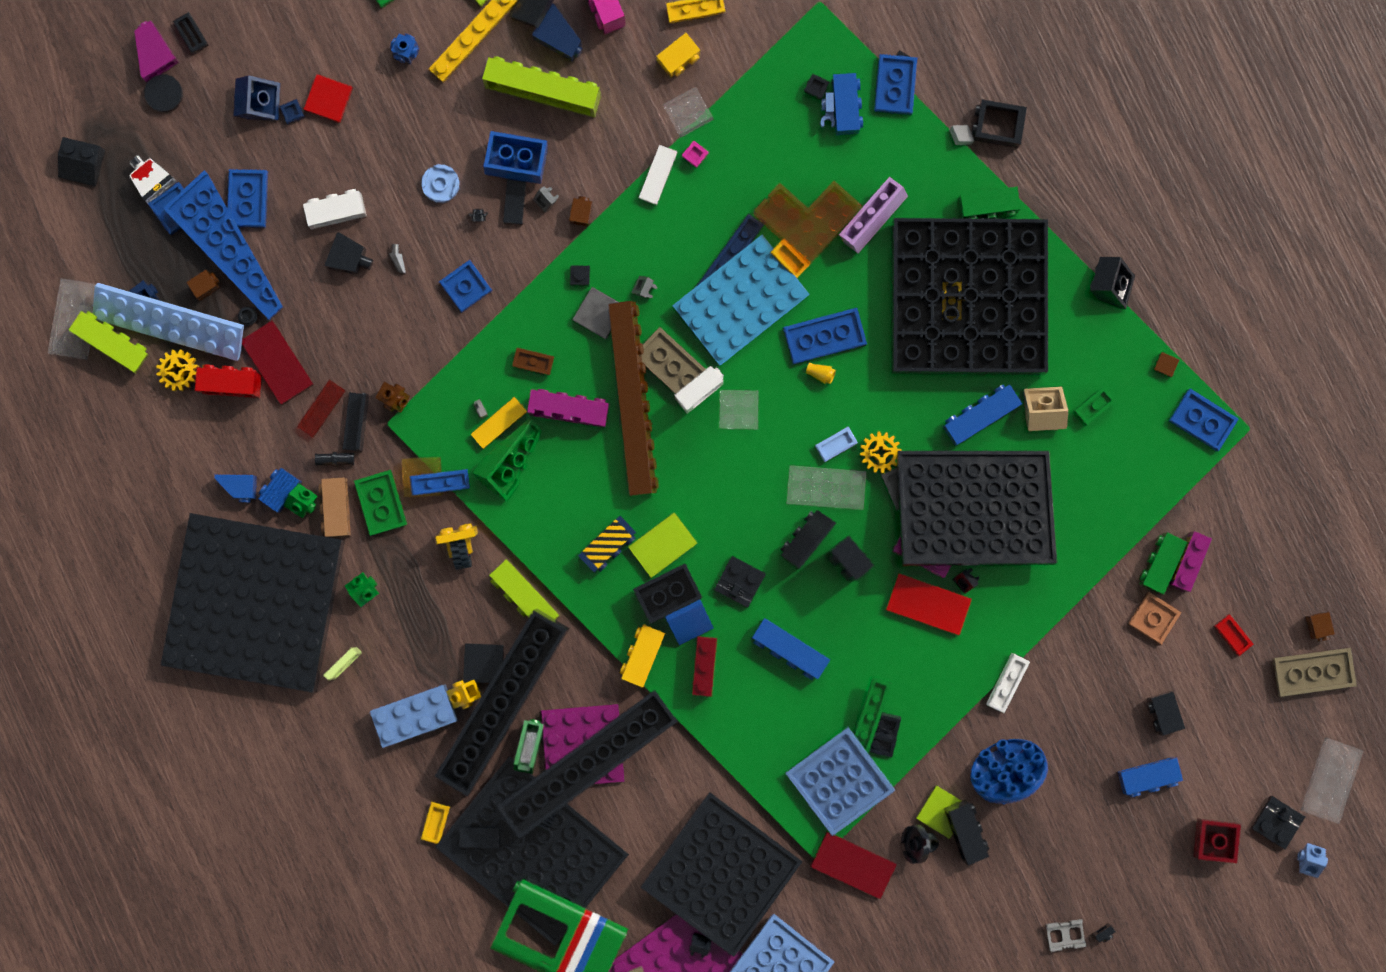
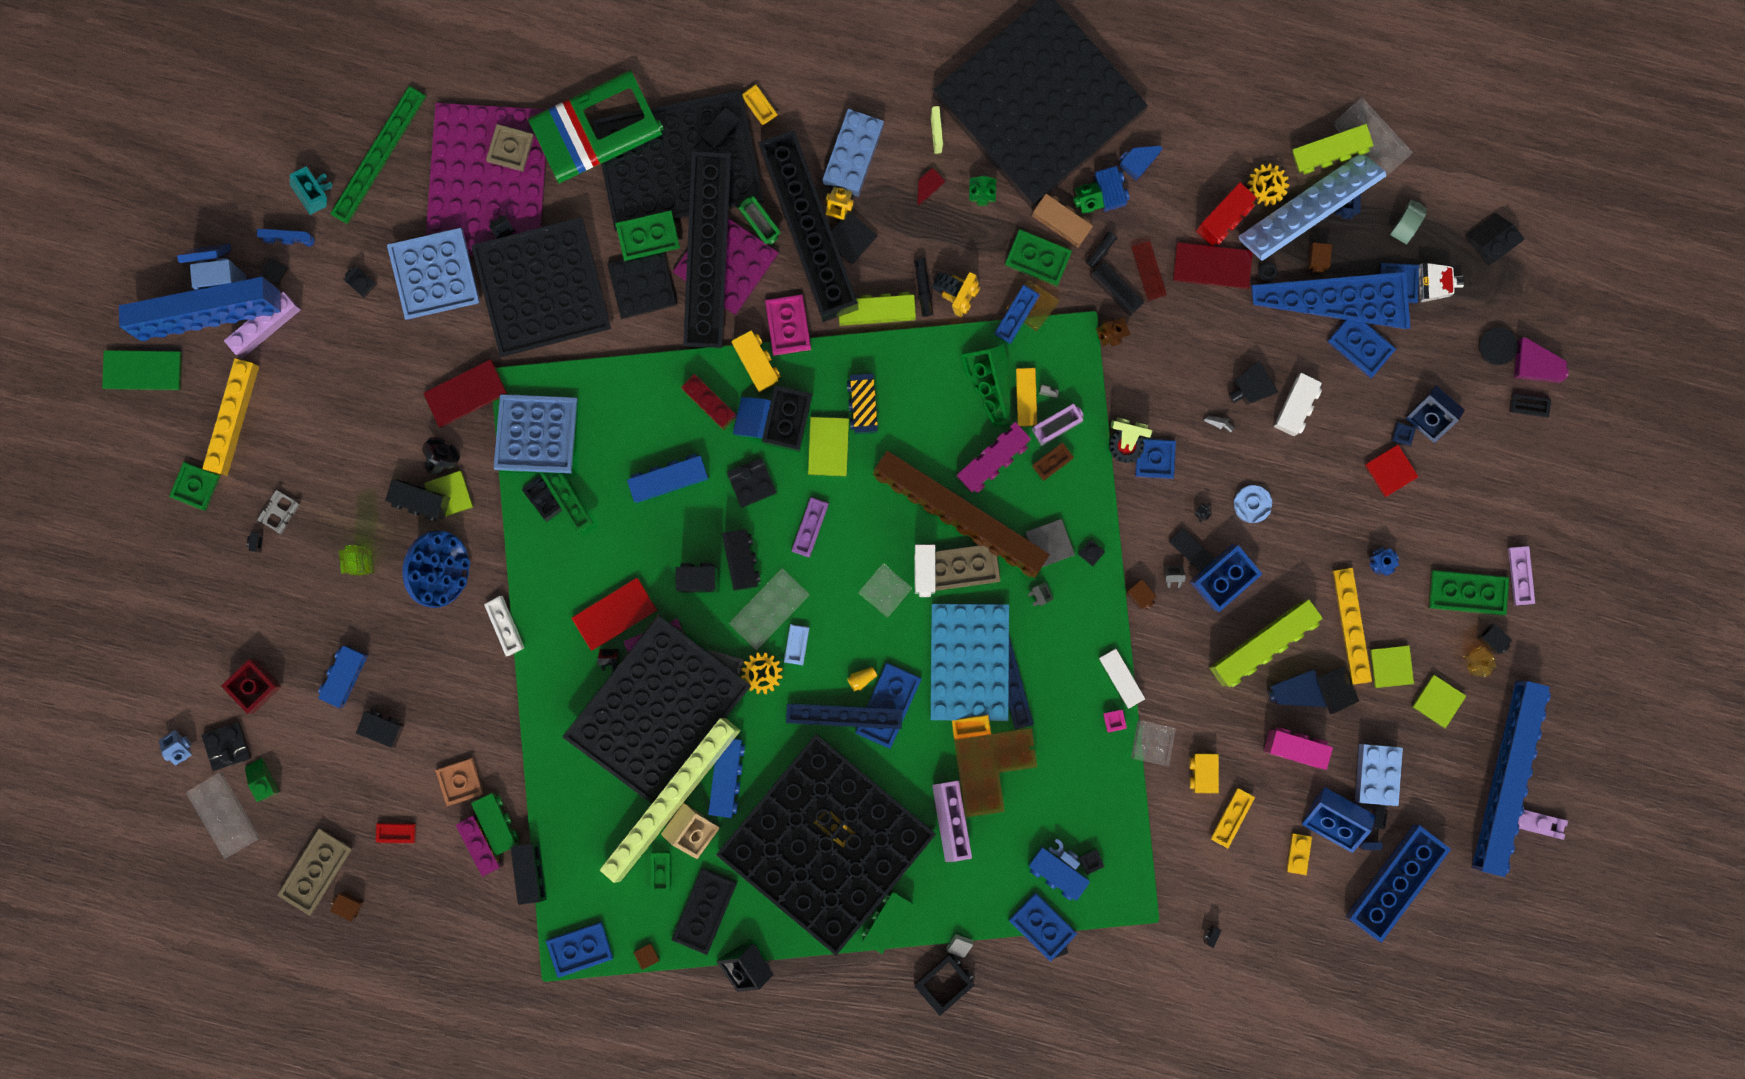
camera: 130 degrees right, 0 degrees up
none -> green slope [245,758,280,802]
none -> clear neon green arch [339,545,374,576]
none -> black panel [511,842,547,905]
none -> yellowish green brick [600,718,741,883]
none -> black plate [607,252,677,320]
none -> green plate [615,211,681,261]
none -> black tile [672,868,738,955]
none -> dark pink tile [765,294,811,356]
none -> dark blue plate [786,704,903,729]
none -> medium lavender tile [792,497,829,558]
none -> black pin [914,258,934,317]
none -> dark red tile [917,168,945,206]
none -> lavender window [1032,404,1084,446]
none -> plate [1109,417,1152,463]
none -> sand green brick [1390,199,1427,245]

